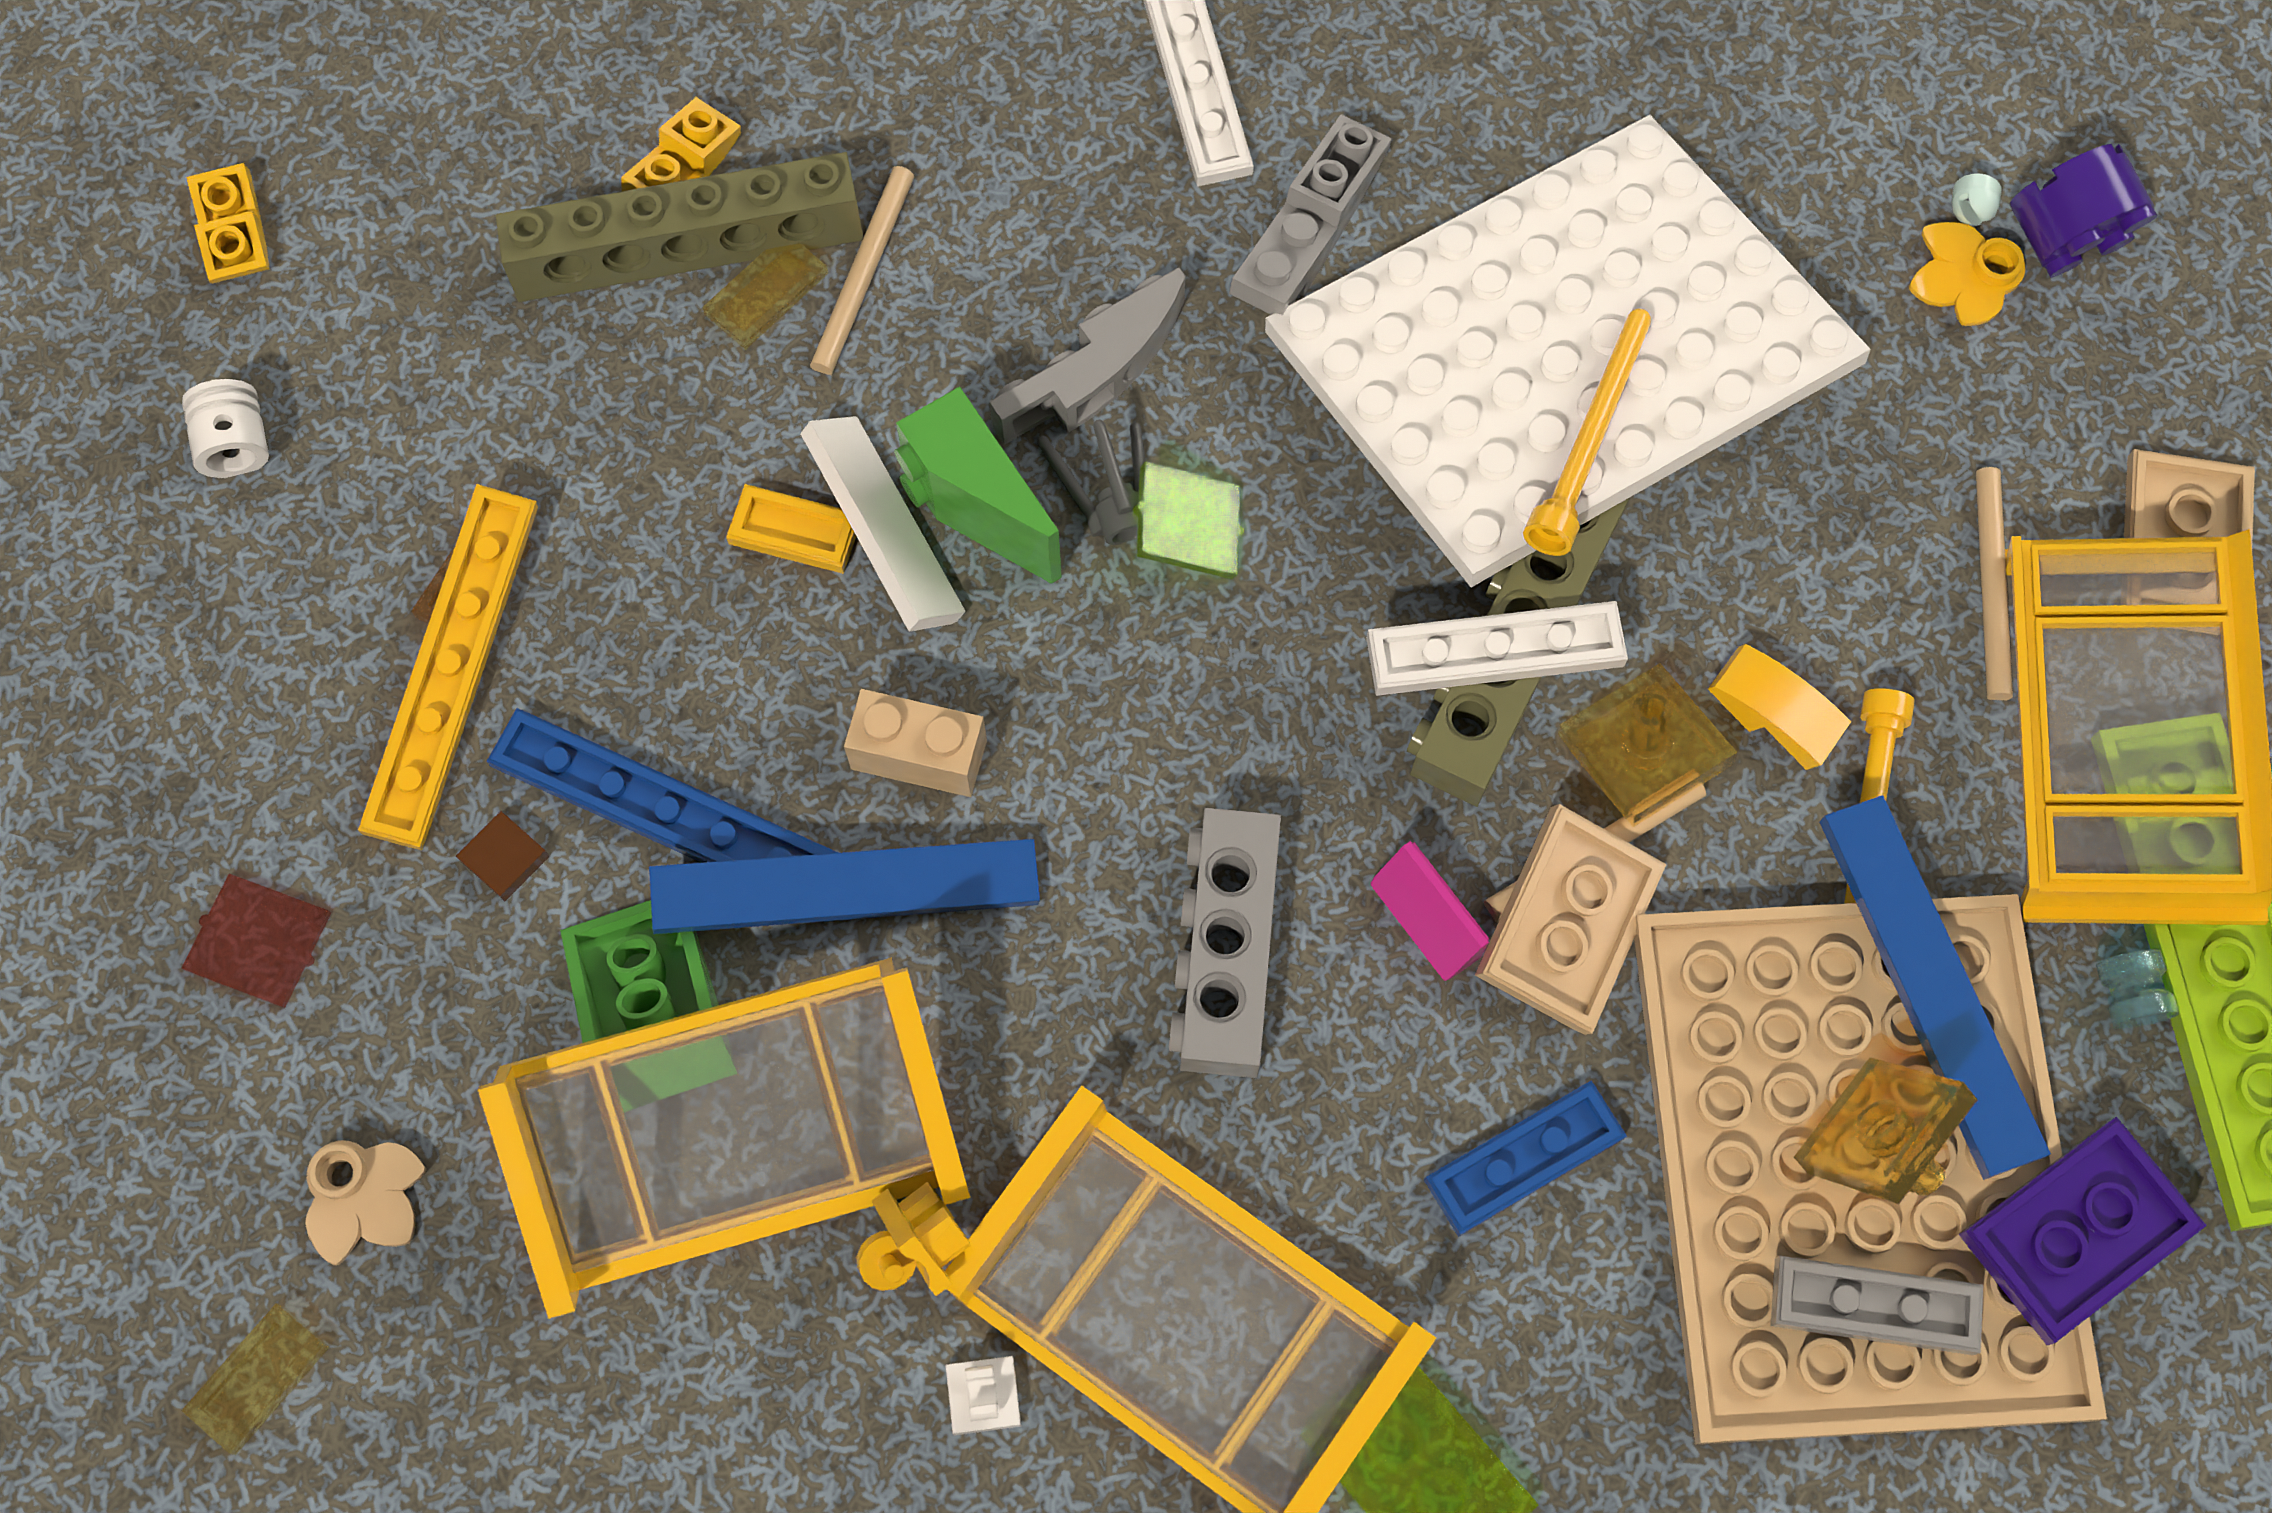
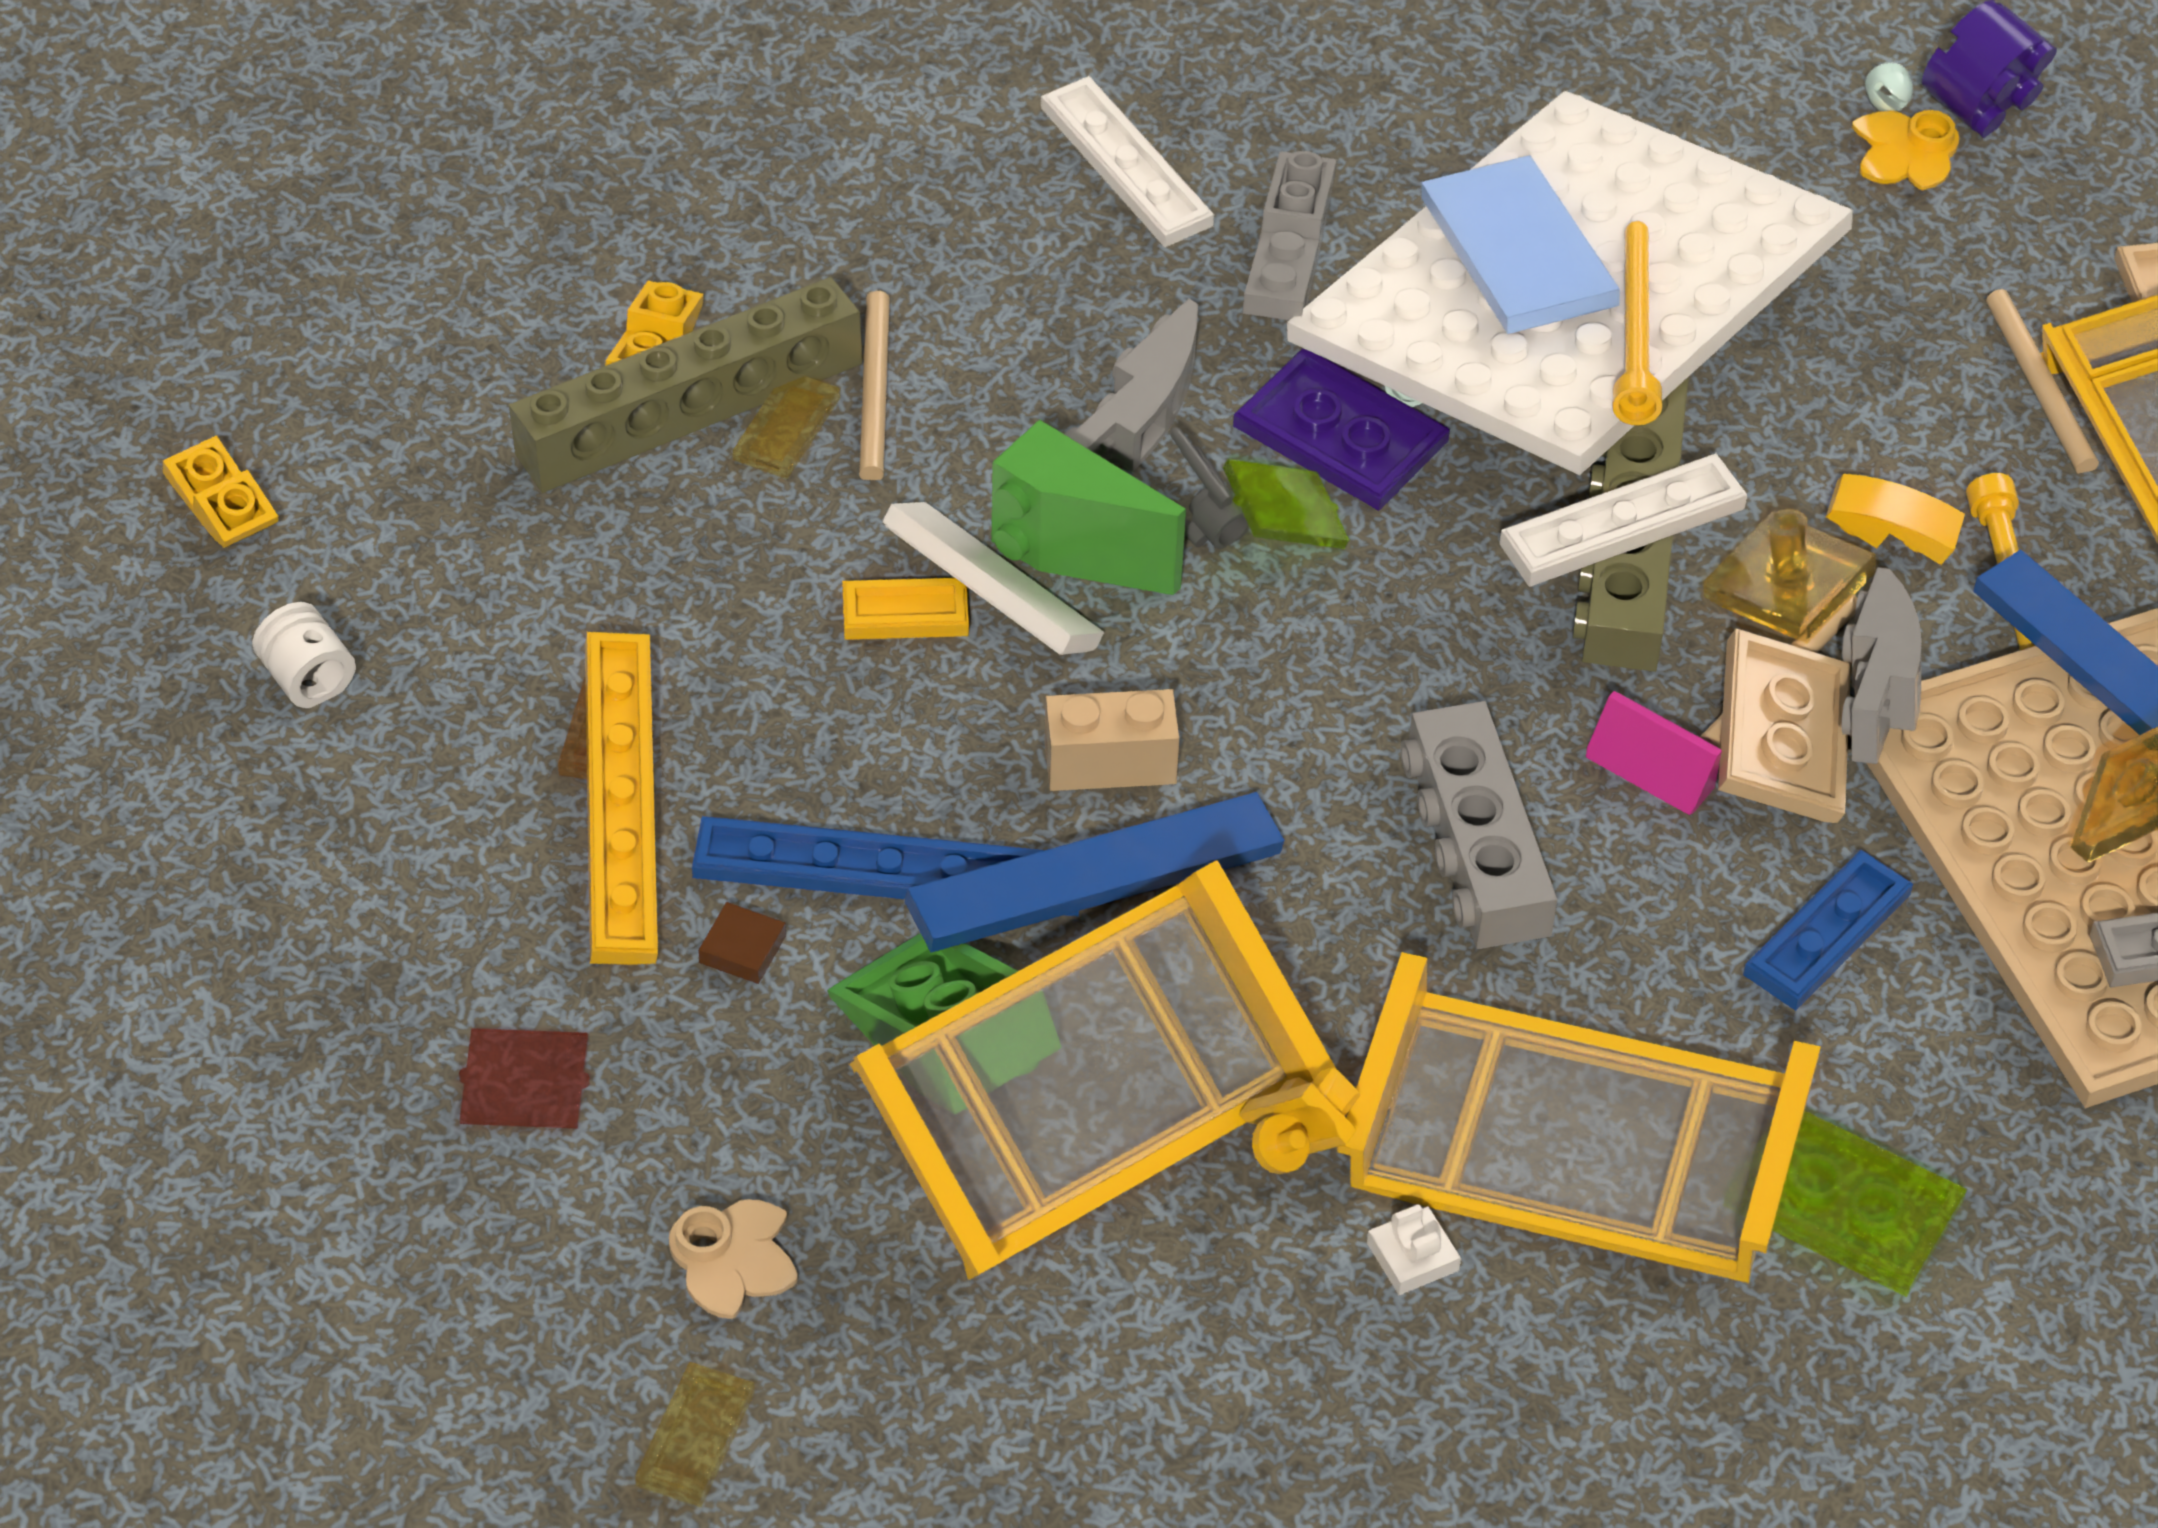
camera: 20 degrees left, 20 degrees down
none -> dark purple tile [1233,348,1450,511]
none -> light blue tile [1421,155,1620,334]
none -> light grey slope [1841,568,1922,764]

